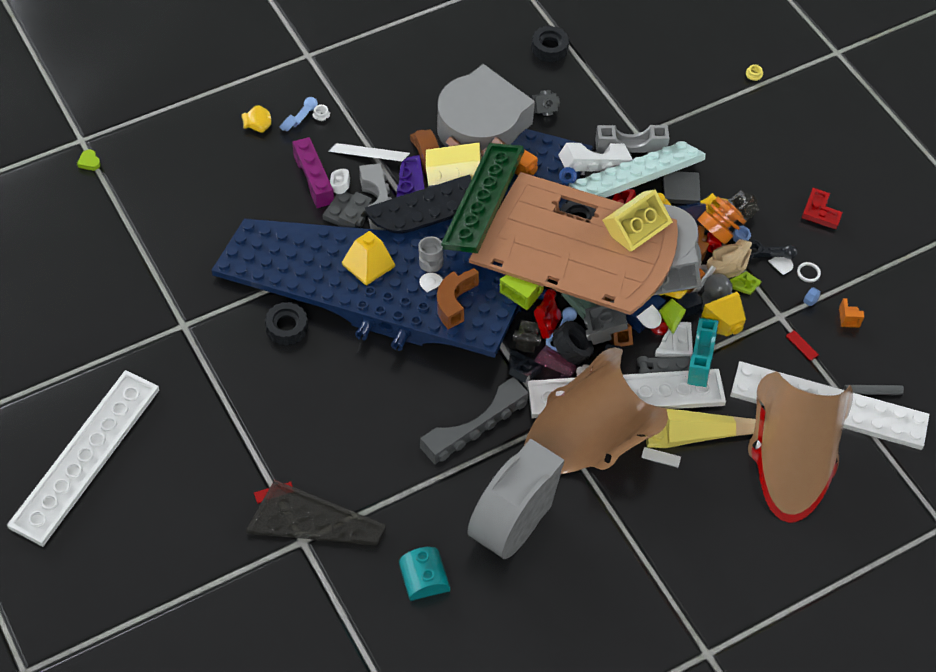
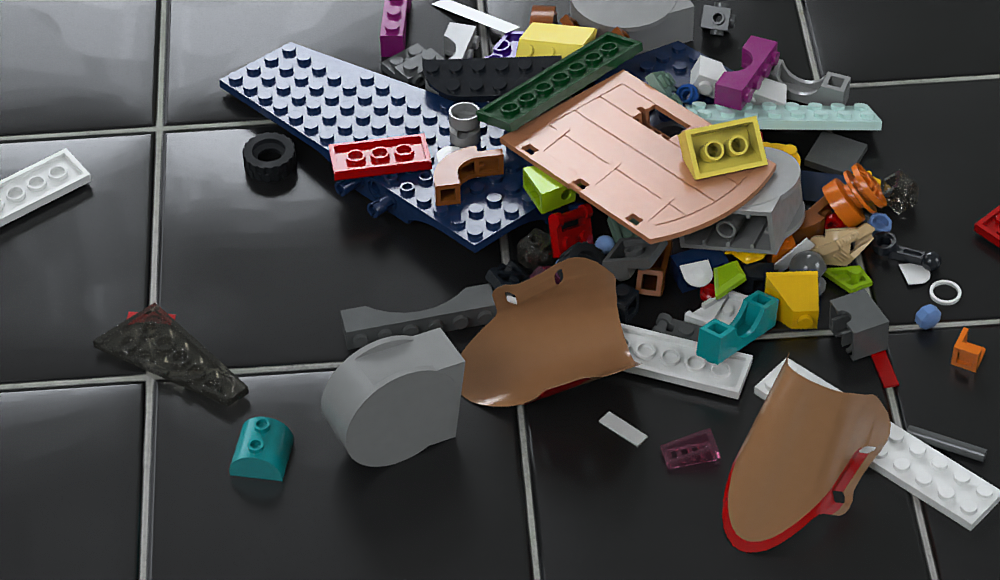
camera: 30 degrees right, 10 degrees down
white plate [330,169,350,194] -> none
yellow slope [342,231,395,286] -> none
orange brick [515,149,538,175] -> none
light yellow plate [645,408,756,448] -> none
none -> red tile [328,133,432,181]
none -> sand green plate [645,71,683,105]
none -> clear pink slope [660,428,721,469]
none -> magenta arch [714,35,780,111]
none -> dark grey piece [829,289,889,361]

